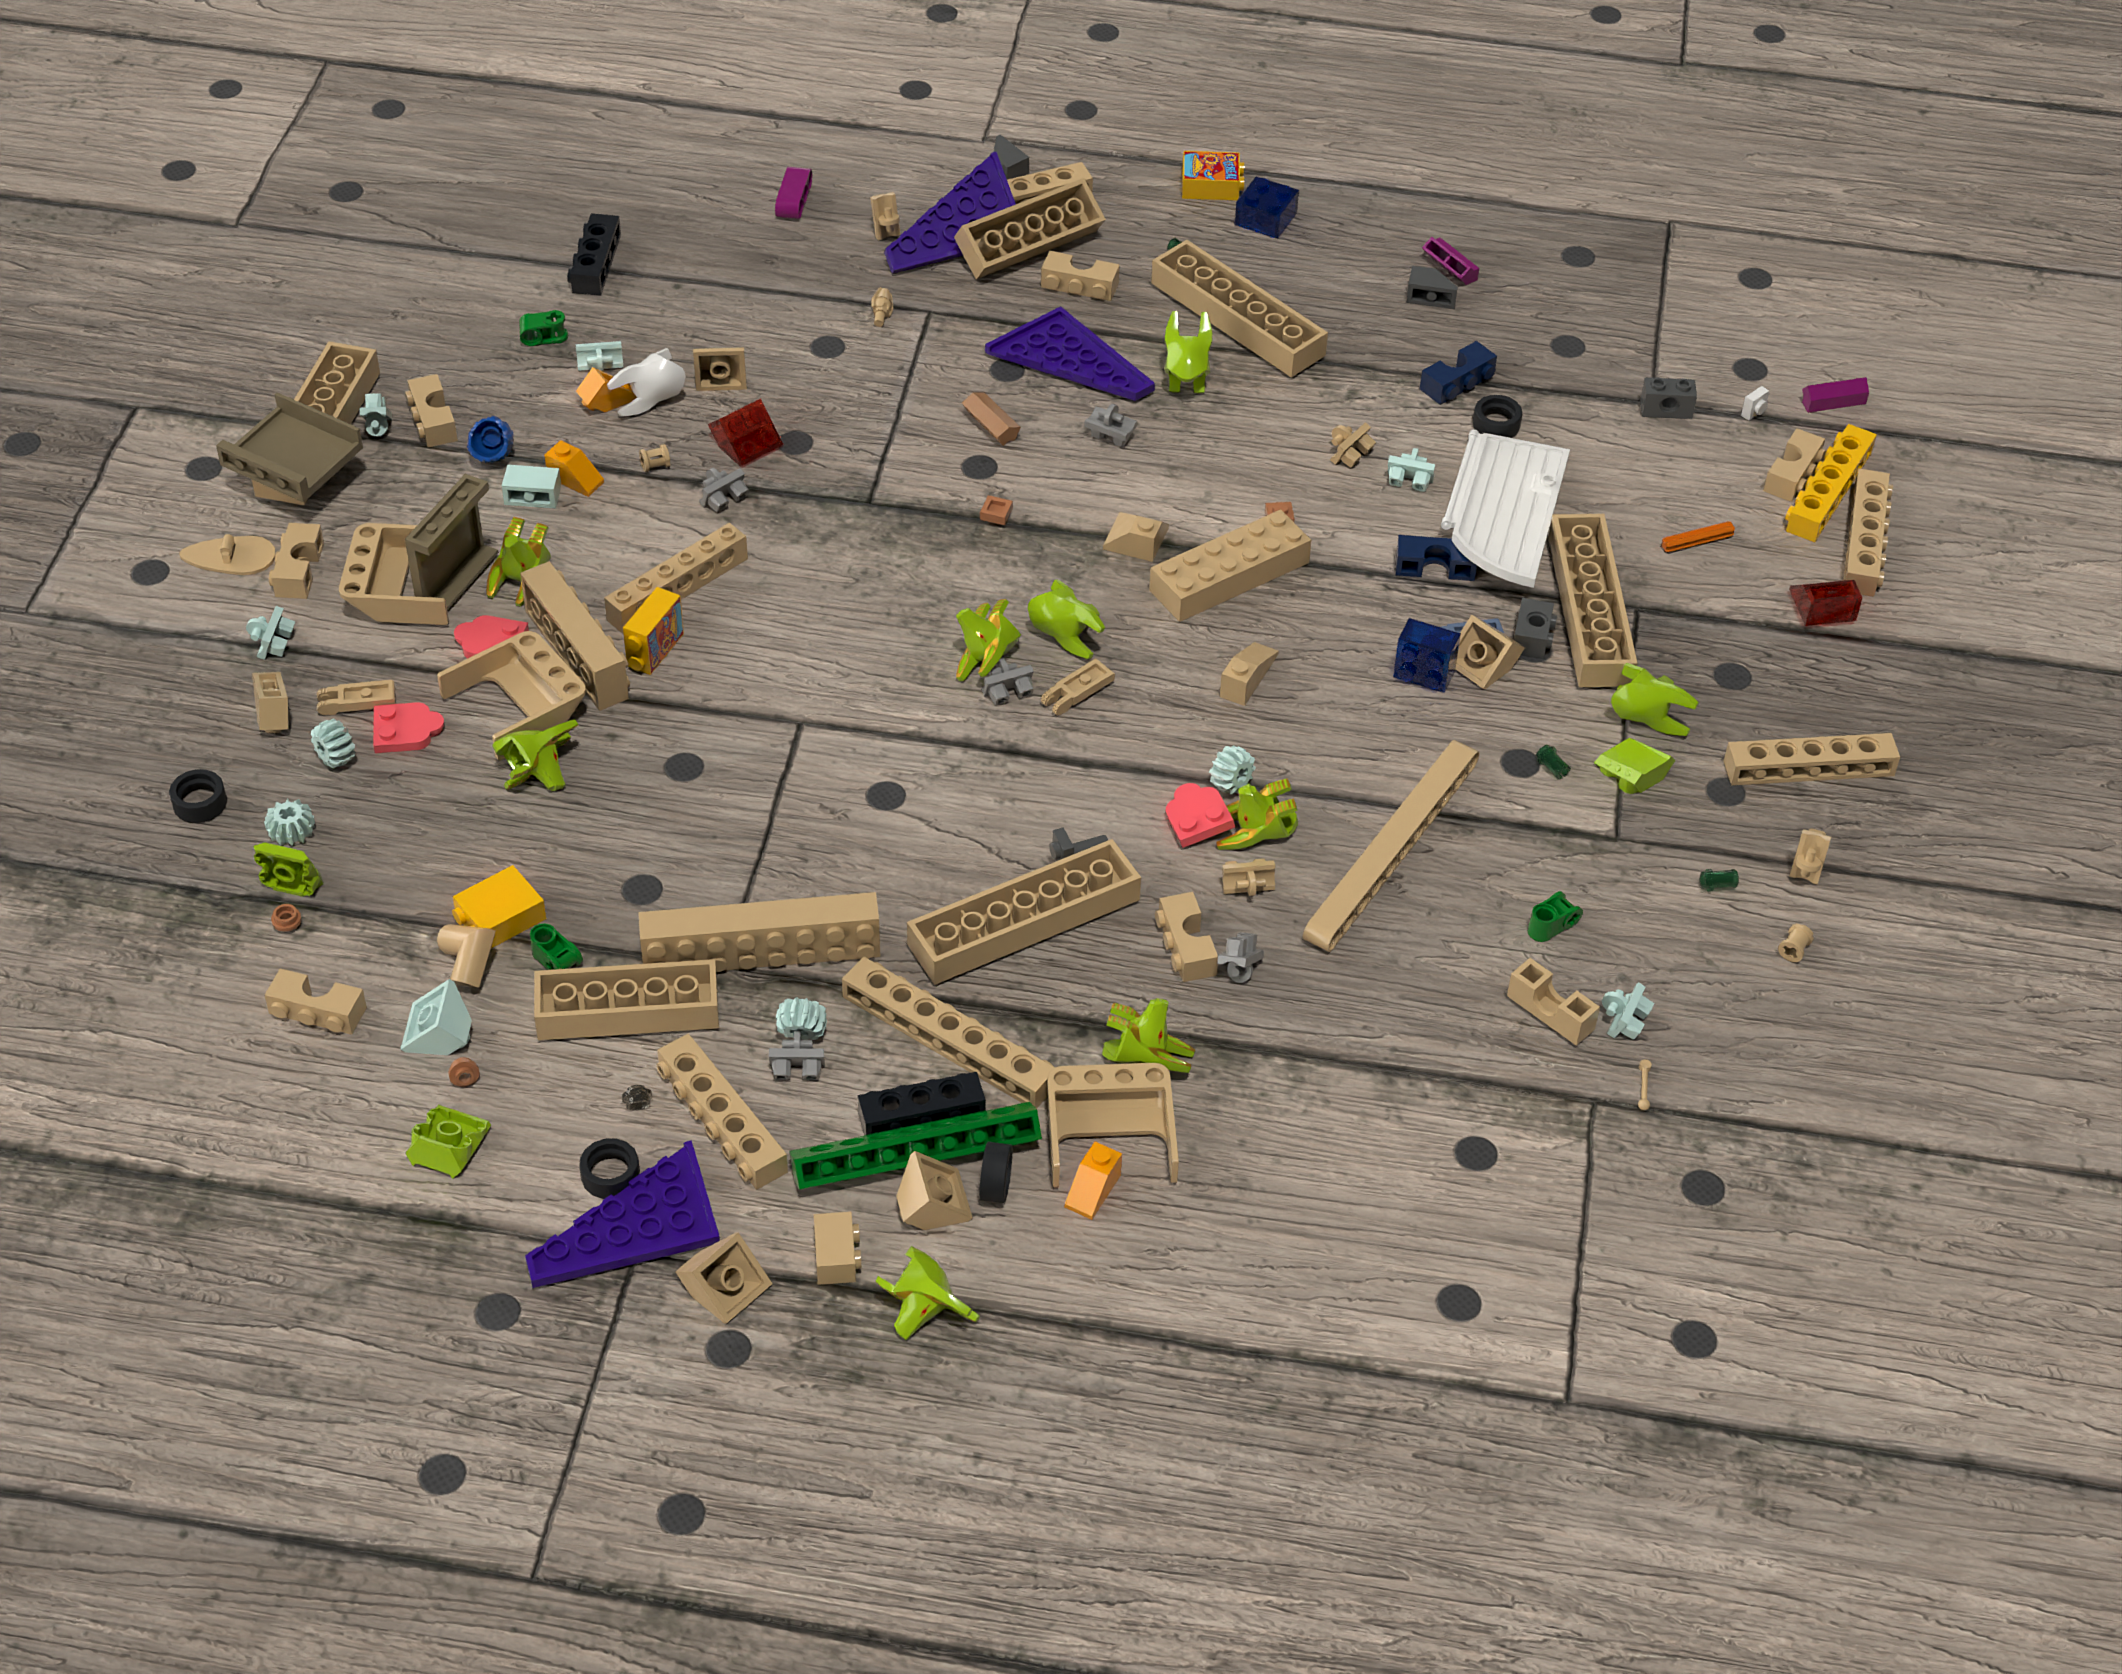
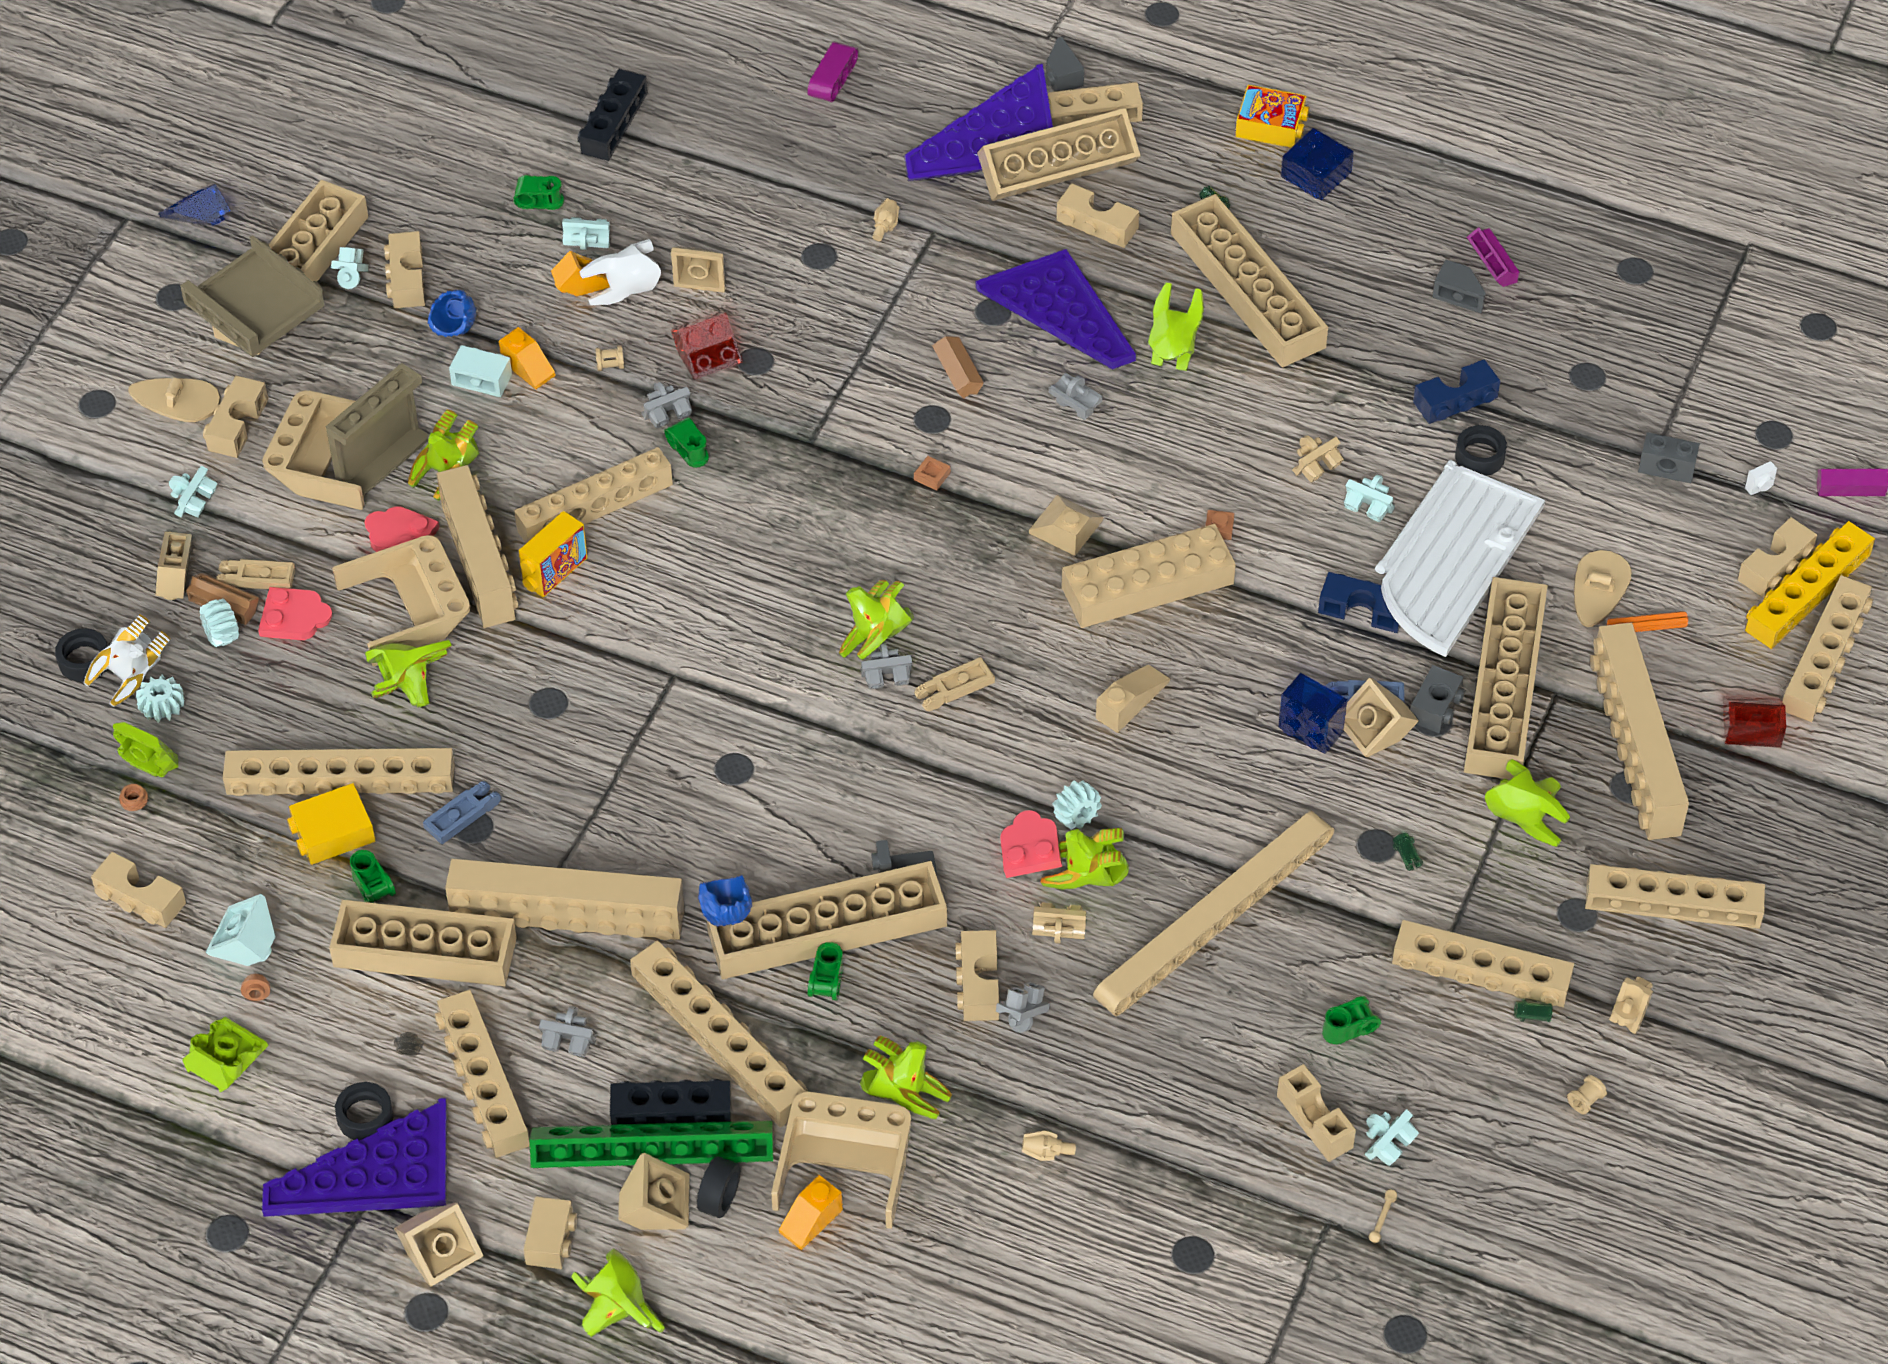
camera: 15 degrees right, 5 degrees up
tan brick [437,924,496,988] -> none
light aqua gear [776,997,827,1040] -> none
tan hips [870,192,901,240] -> none
lime piece [1027,579,1105,659] -> none
lime slope [1594,738,1675,794] -> none
none -> white piece [84,614,171,707]
none -> clear blue slope [158,184,231,226]
none -> medium nougat piece [186,573,259,625]
none -> tan brick [223,748,455,796]
none -> sand blue hinge [423,781,501,845]
none -> green piece [664,417,709,468]
none -> blue hair [698,875,752,927]
none -> green piece [807,942,843,1001]
none -> tan piece [1022,1130,1076,1161]
none -> tan brick [1392,920,1575,1008]
none -> tan shield [1574,550,1632,627]
none -> tan brick [1590,622,1689,840]

